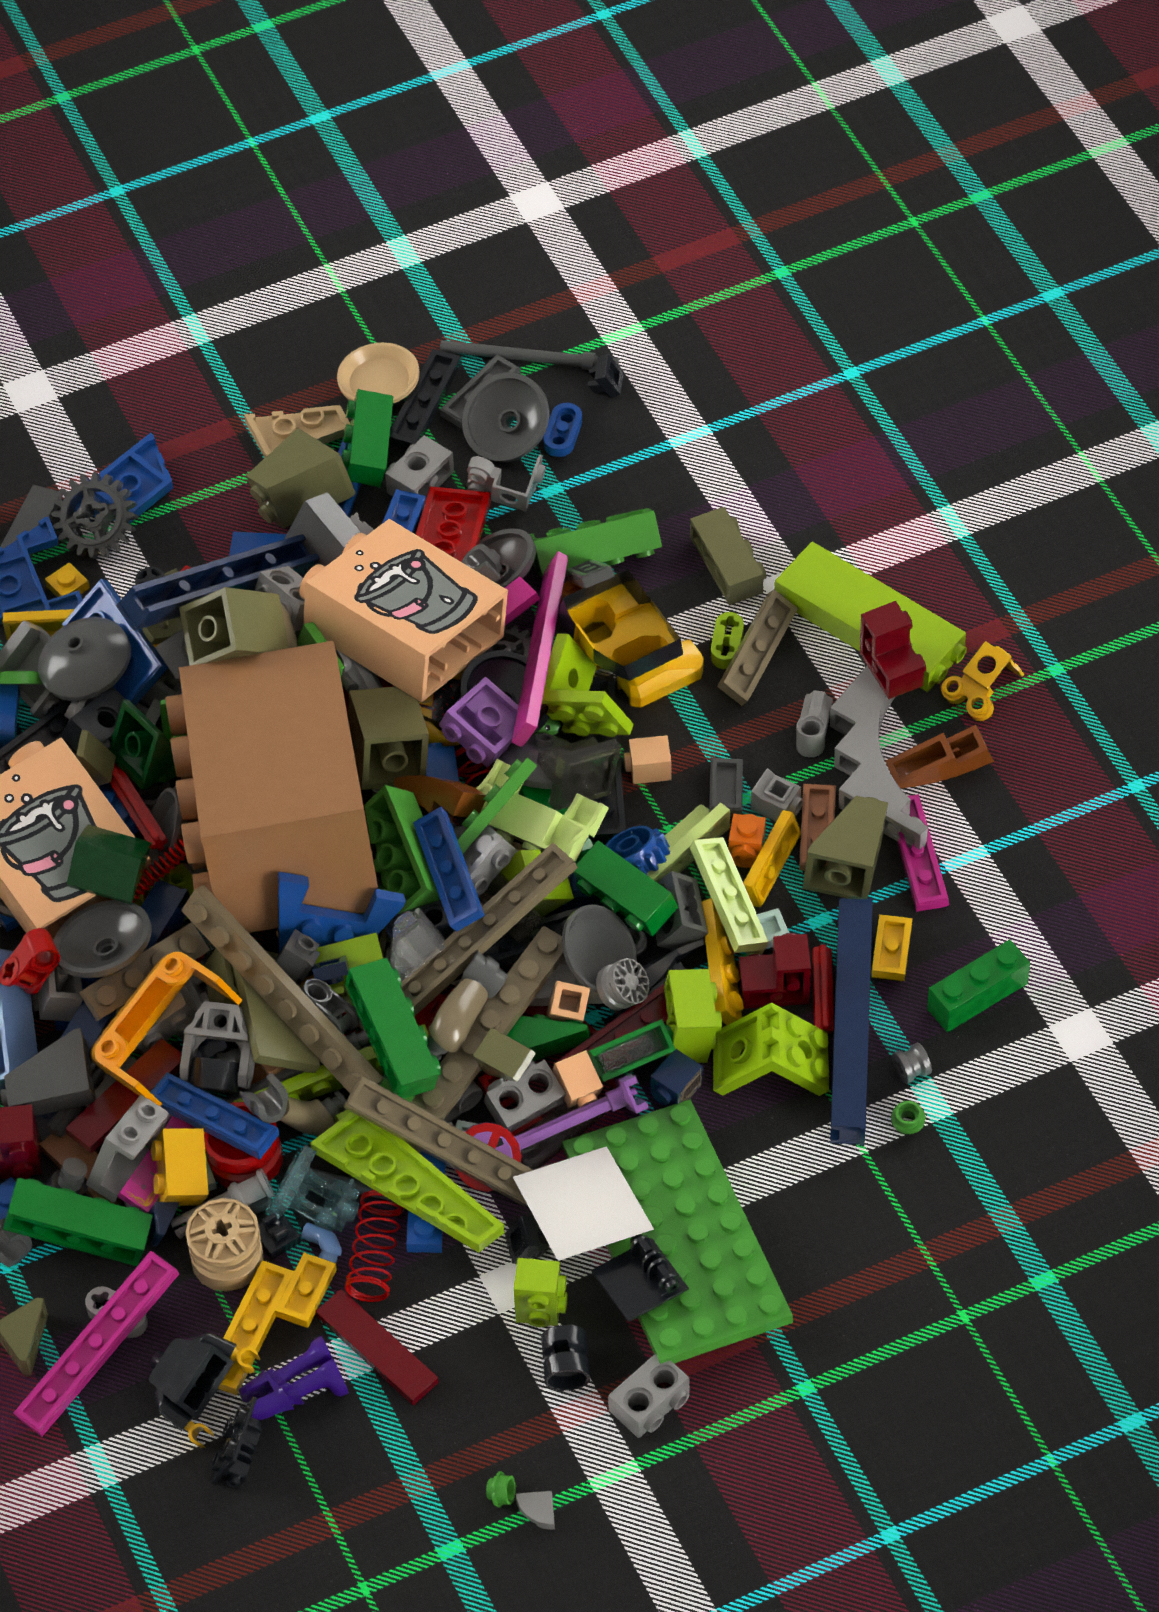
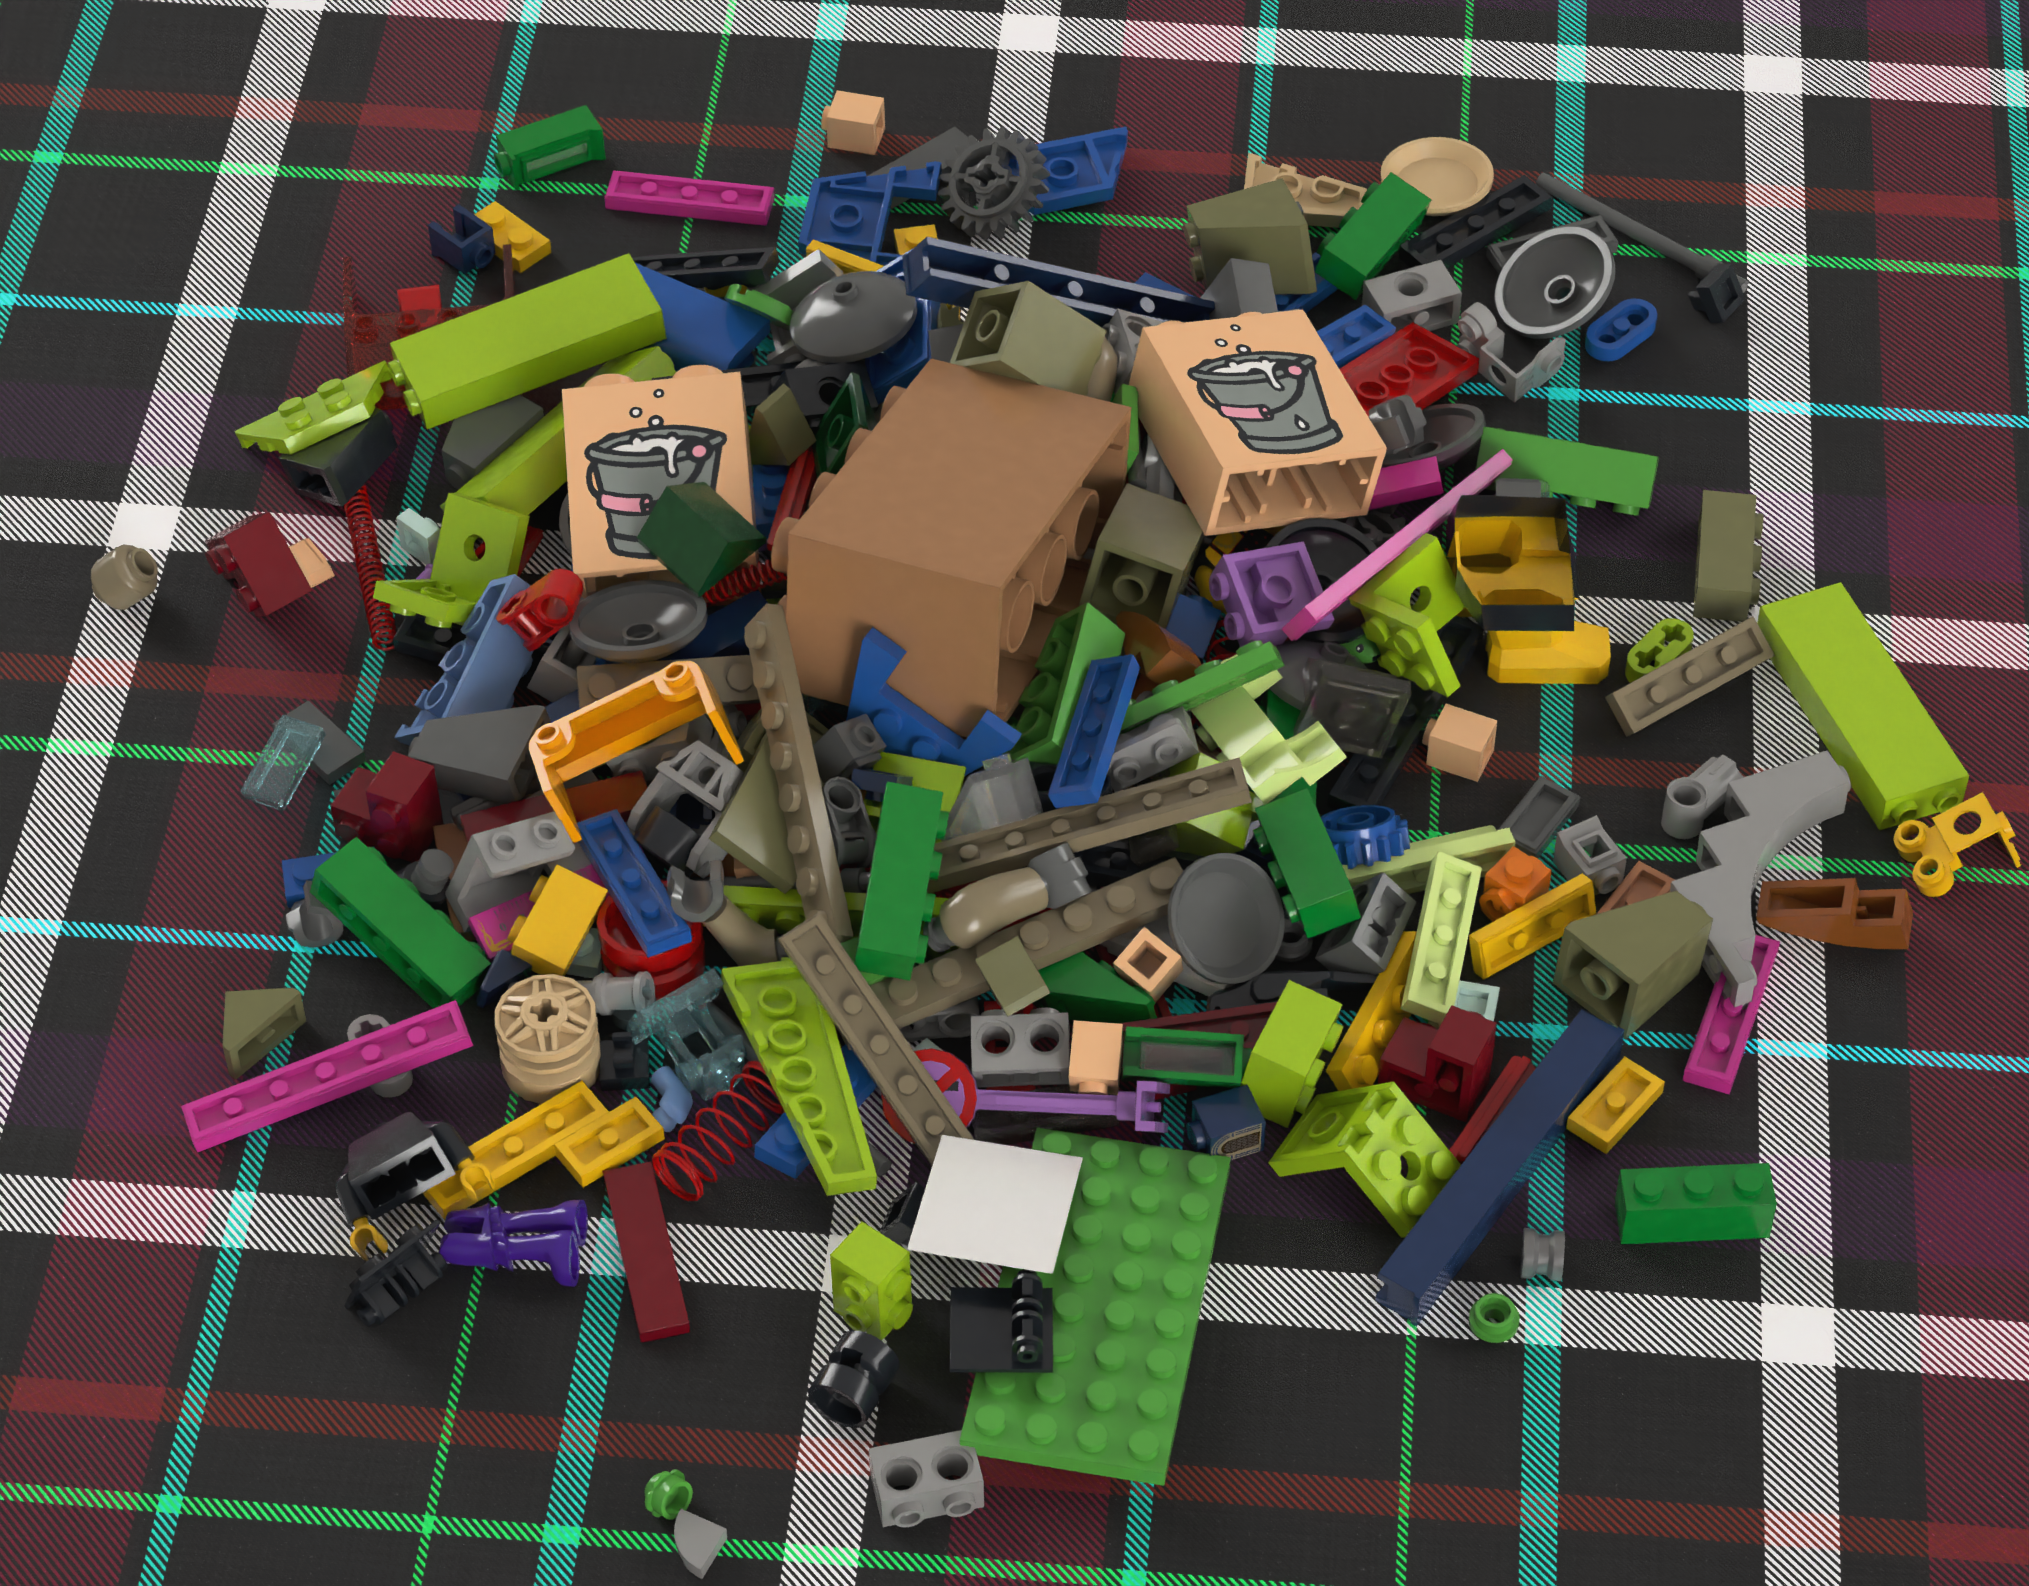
camera: 30 degrees right, 5 degrees down
light grey wheel [596,958,649,1011] -> none
dark red brick [860,601,926,699] -> none

